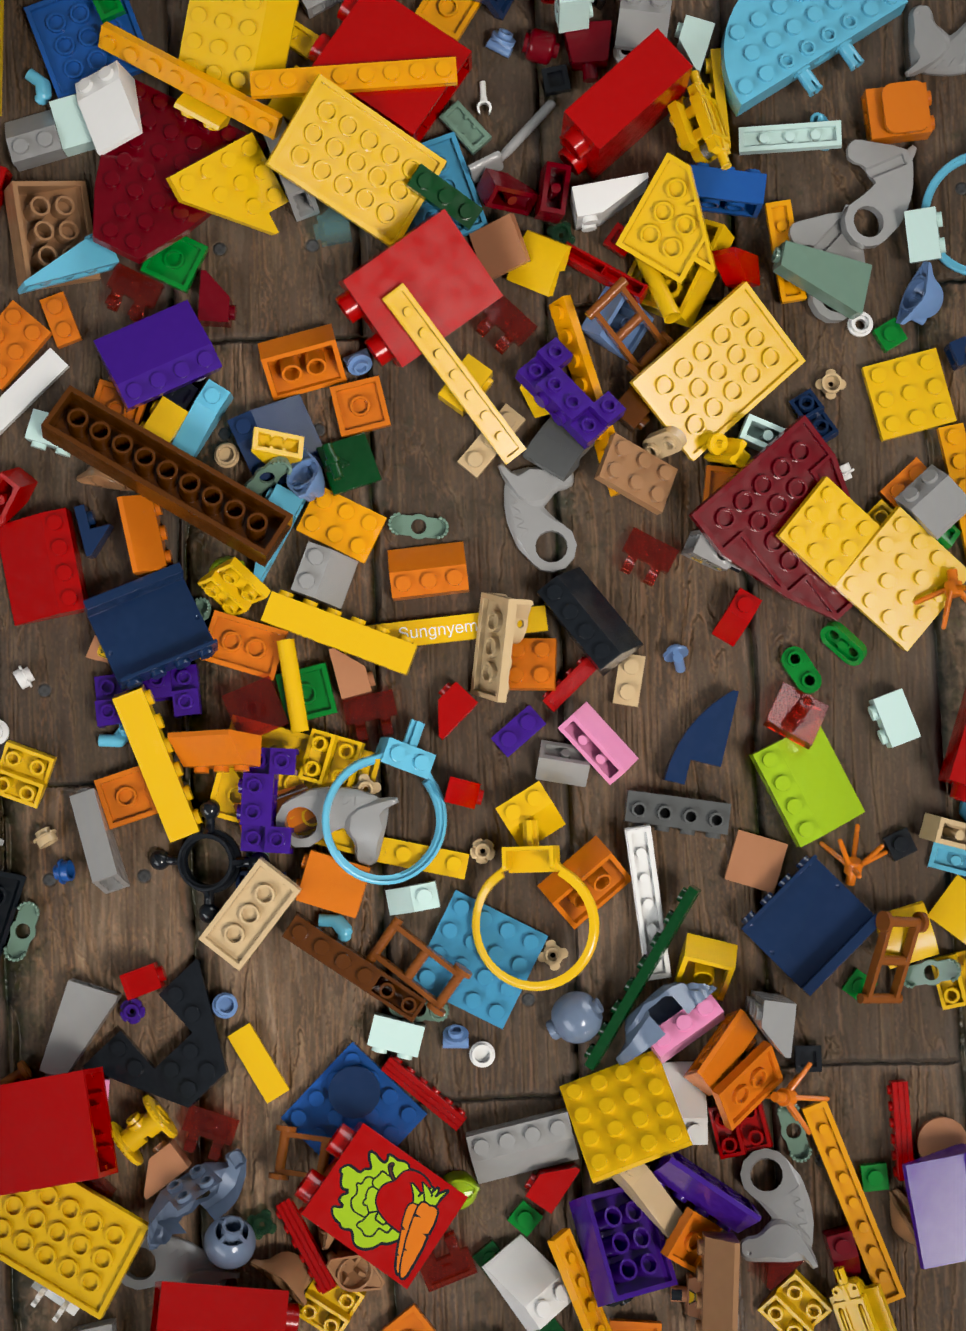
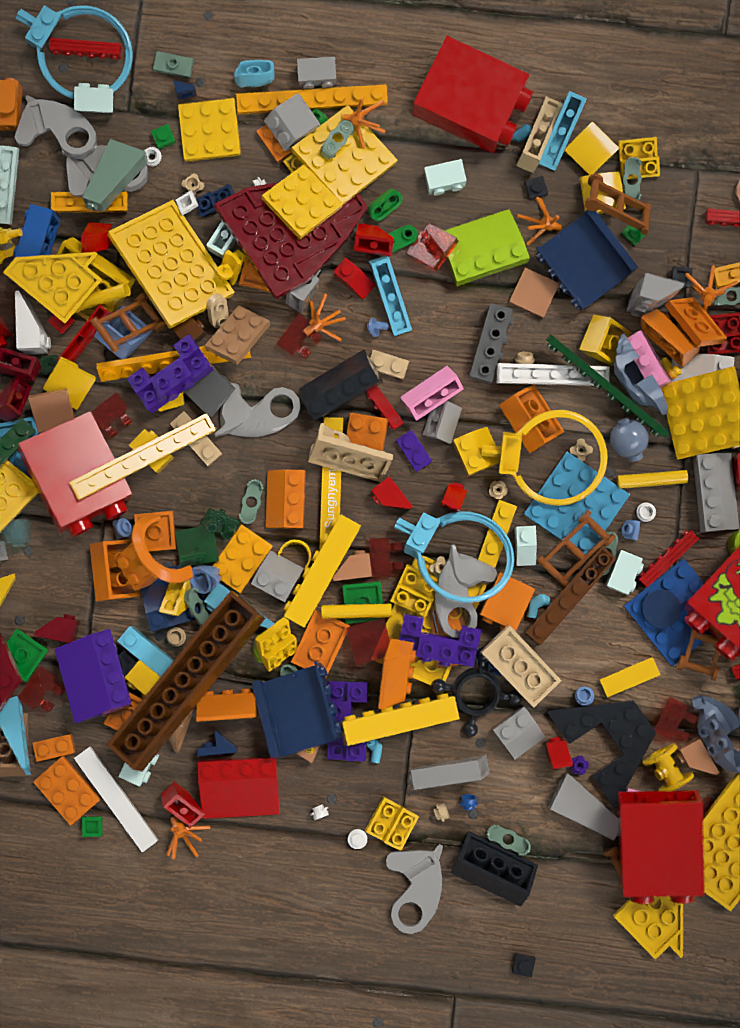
camera: 80 degrees left, 0 degrees up
orange plate [94,766,158,830] -> none
dark blue slope [662,690,739,785] -> none
medium blue hat [896,261,943,325] -> none
none -> orange piece [115,513,193,591]
none -> white slope [176,190,198,215]
none -> clear green hips [200,508,240,540]
none -> yellow helmet [277,540,311,571]
none -> orange plant [303,293,346,342]
none -> sand green piece [320,120,354,159]
none -> red slope [354,223,394,257]
none -> medium azure slope [369,256,412,336]
none -> light grey slope [492,705,546,759]
none -> tan plate [515,352,535,364]
none -> yellow piece [617,470,688,489]
none -> yellow arm [660,357,682,379]

